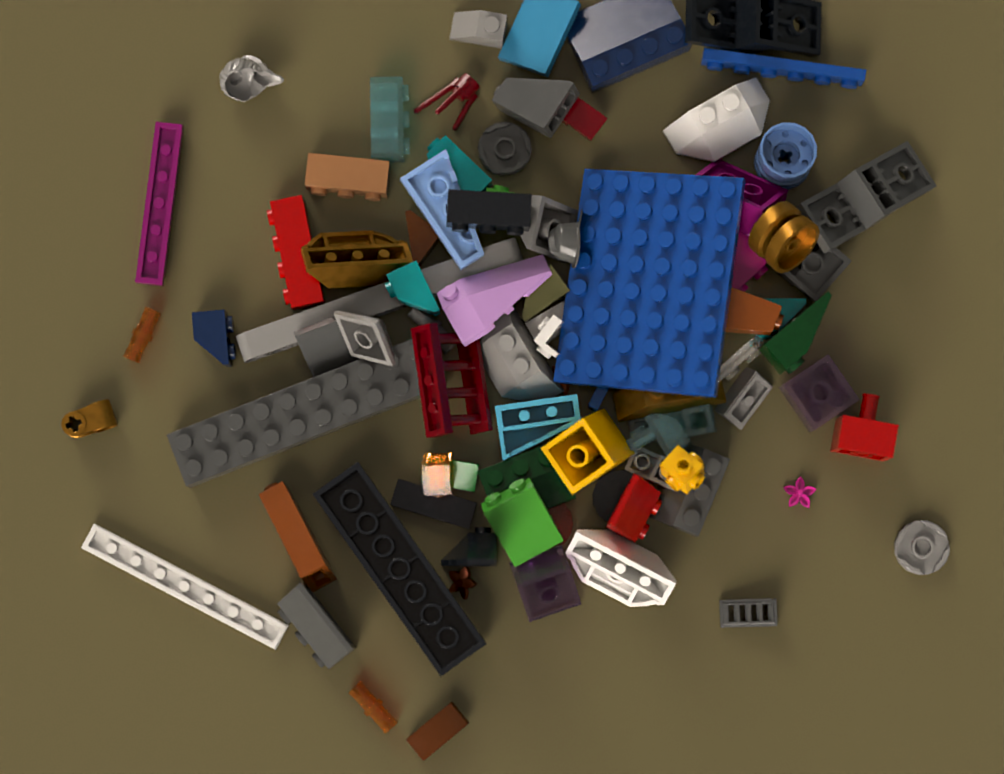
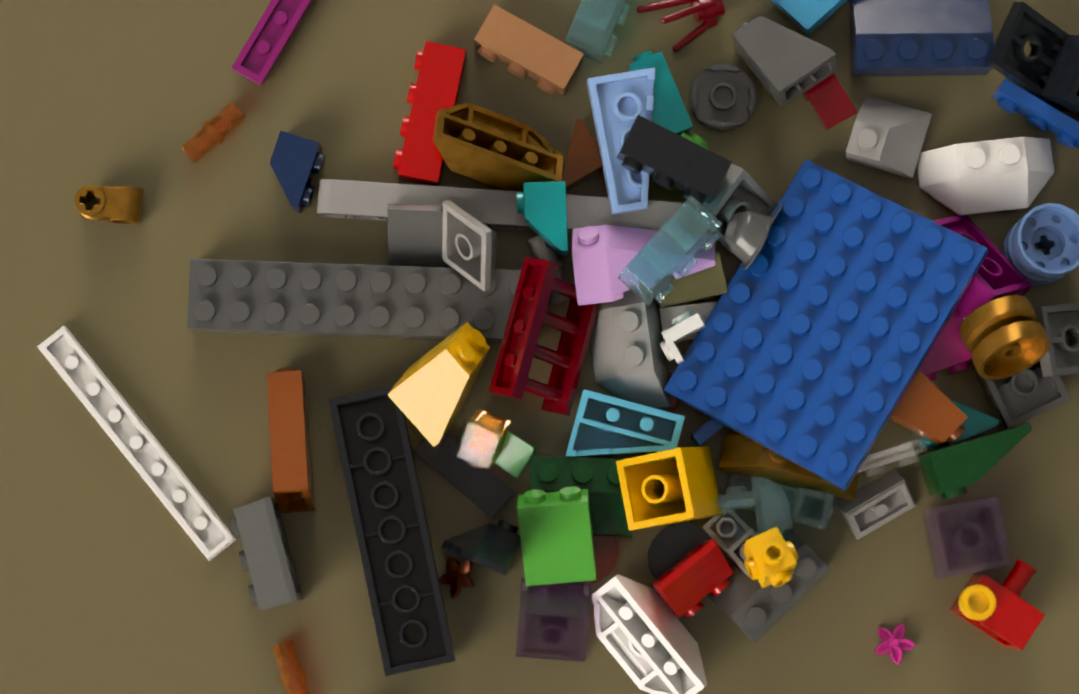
camera: 15 degrees right, 0 degrees up
none -> yellow slope [387,322,490,447]
none -> clear light blue brick [618,196,723,306]
none -> light grey slope [846,96,932,179]
none -> yellow tile [959,585,996,621]

